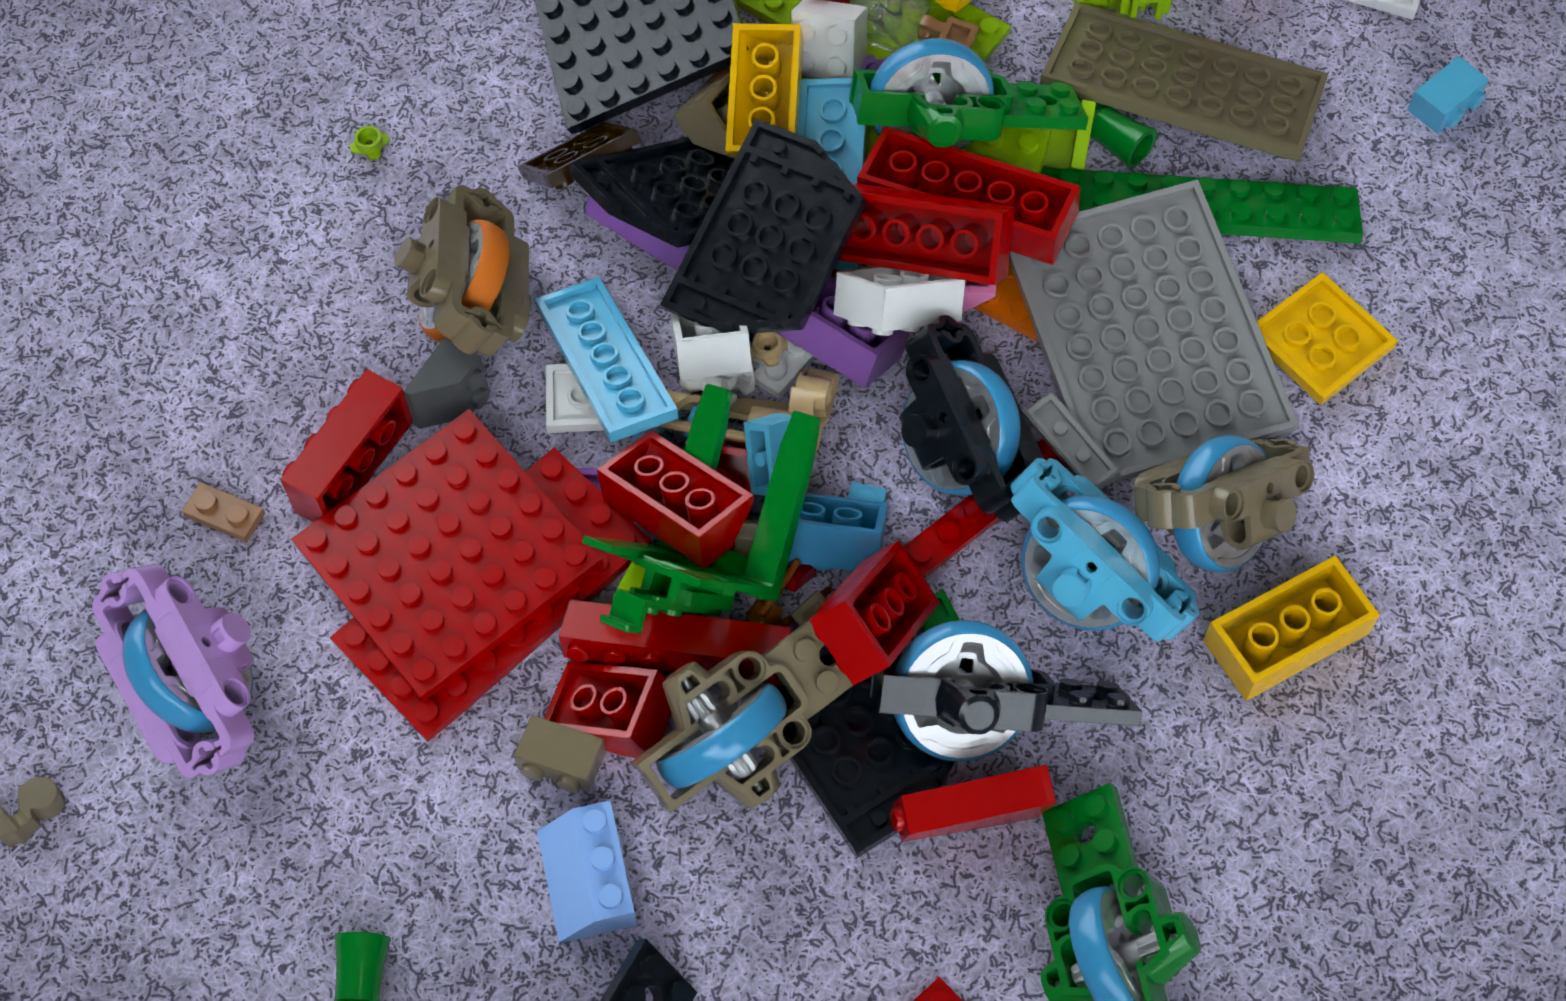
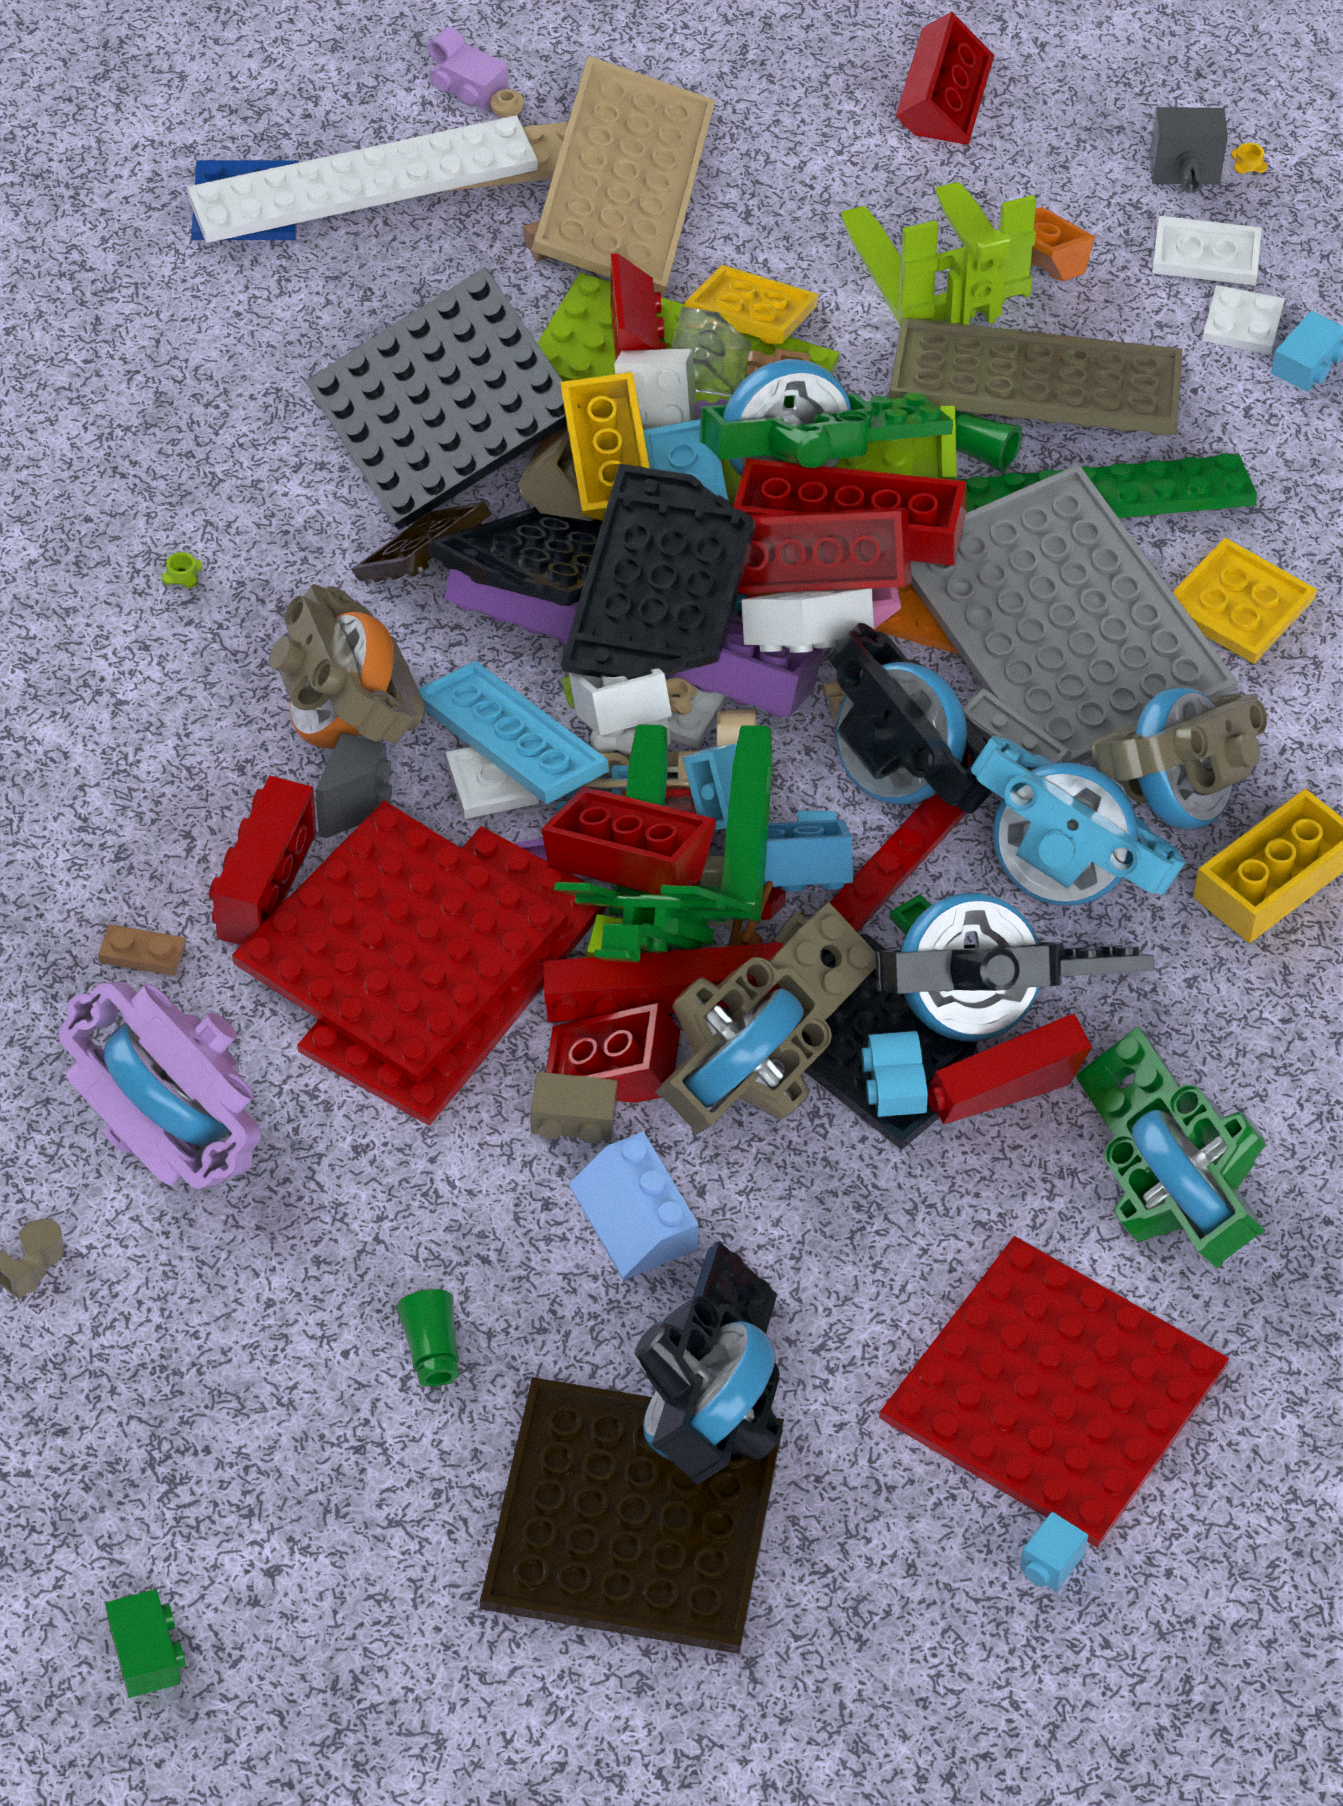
camera: 15 degrees left, 10 degrees down
red brick [809,540,940,686] -> none
none -> medium azure brick [861,1031,928,1117]
none -> white plate [1202,285,1285,354]

